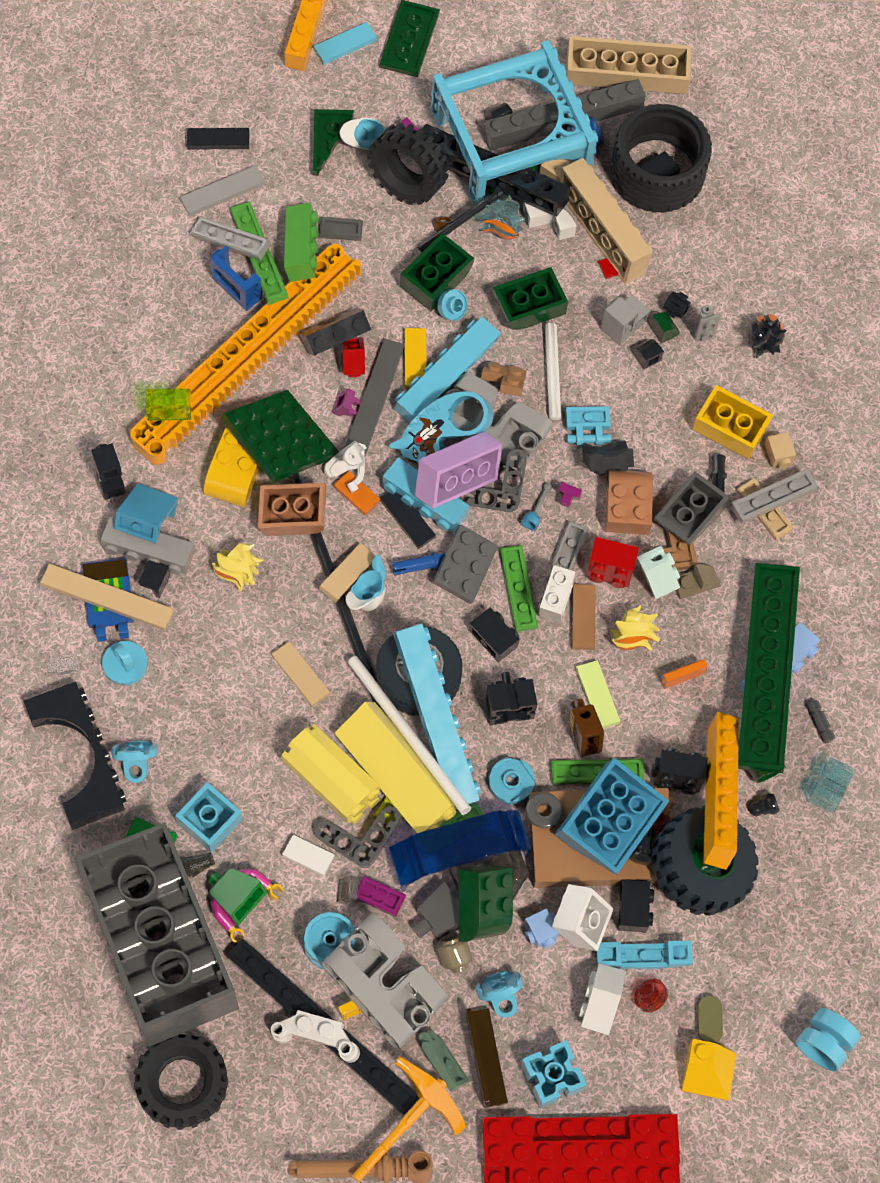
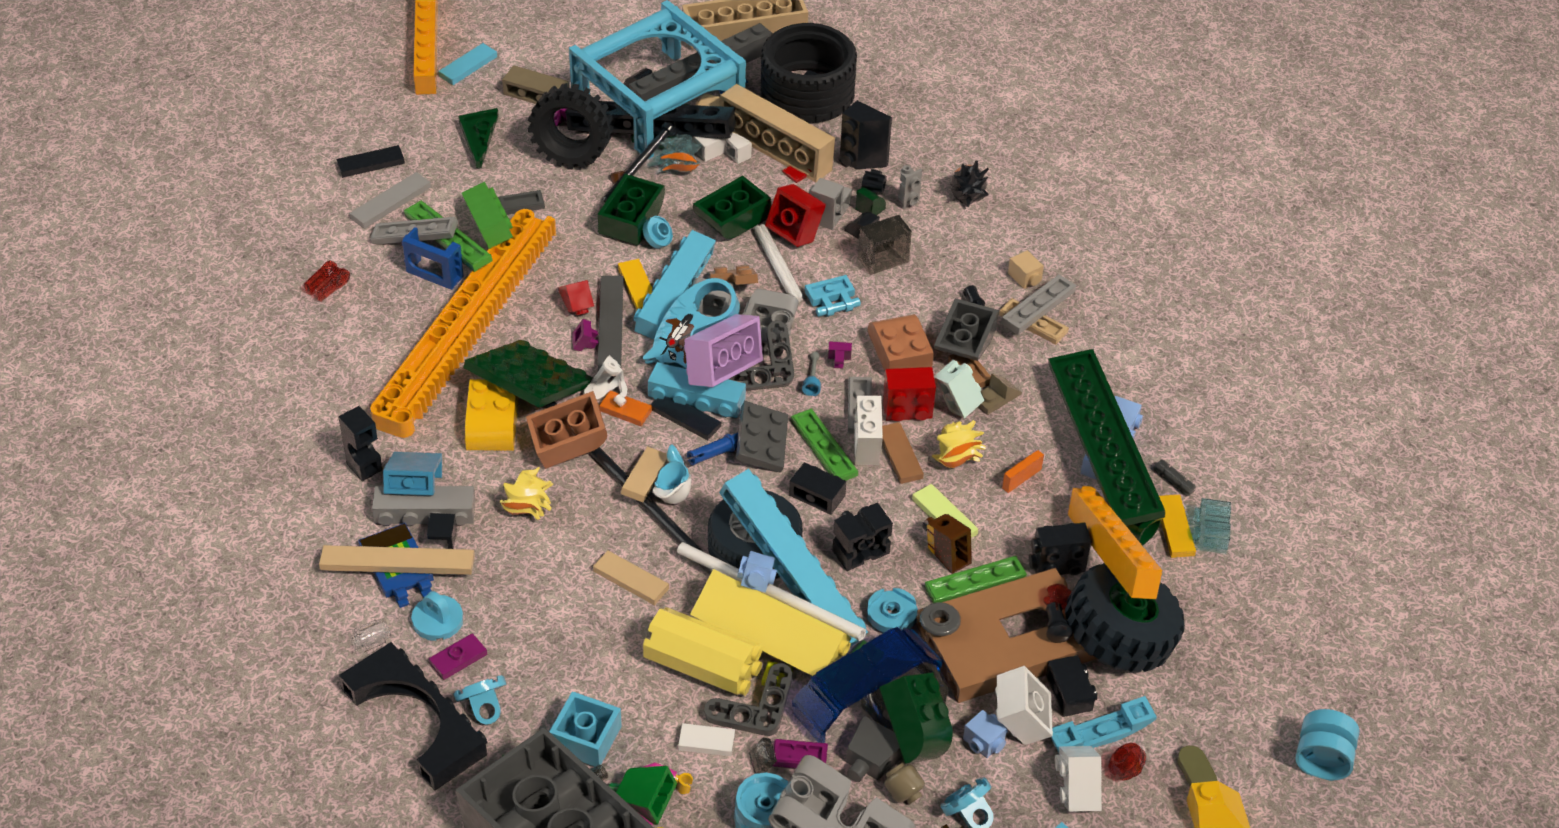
camera: 15 degrees left, 20 degrees down
clear neon green brick [146,388,192,421] -> none
black arch [299,308,371,356] -> none
medium azure hair [340,118,386,150] -> none
dark green tile [379,0,440,77] -> none
dark azure slope [554,758,669,875] -> none
black brick [582,440,634,474] -> none
yellow brick [692,385,773,460] -> none
black piece [750,793,780,817] -> none
none -> clear red piece [304,260,350,302]
none -> magenta plate [429,633,487,680]
none -> dark tan brick [502,65,569,104]
none -> light blue brick [737,551,777,593]
none -> red brick [765,184,826,247]
none -> black slope [839,100,892,170]
none -> clear smoke piece [858,215,912,275]
none -> yellow tile [1159,494,1196,558]

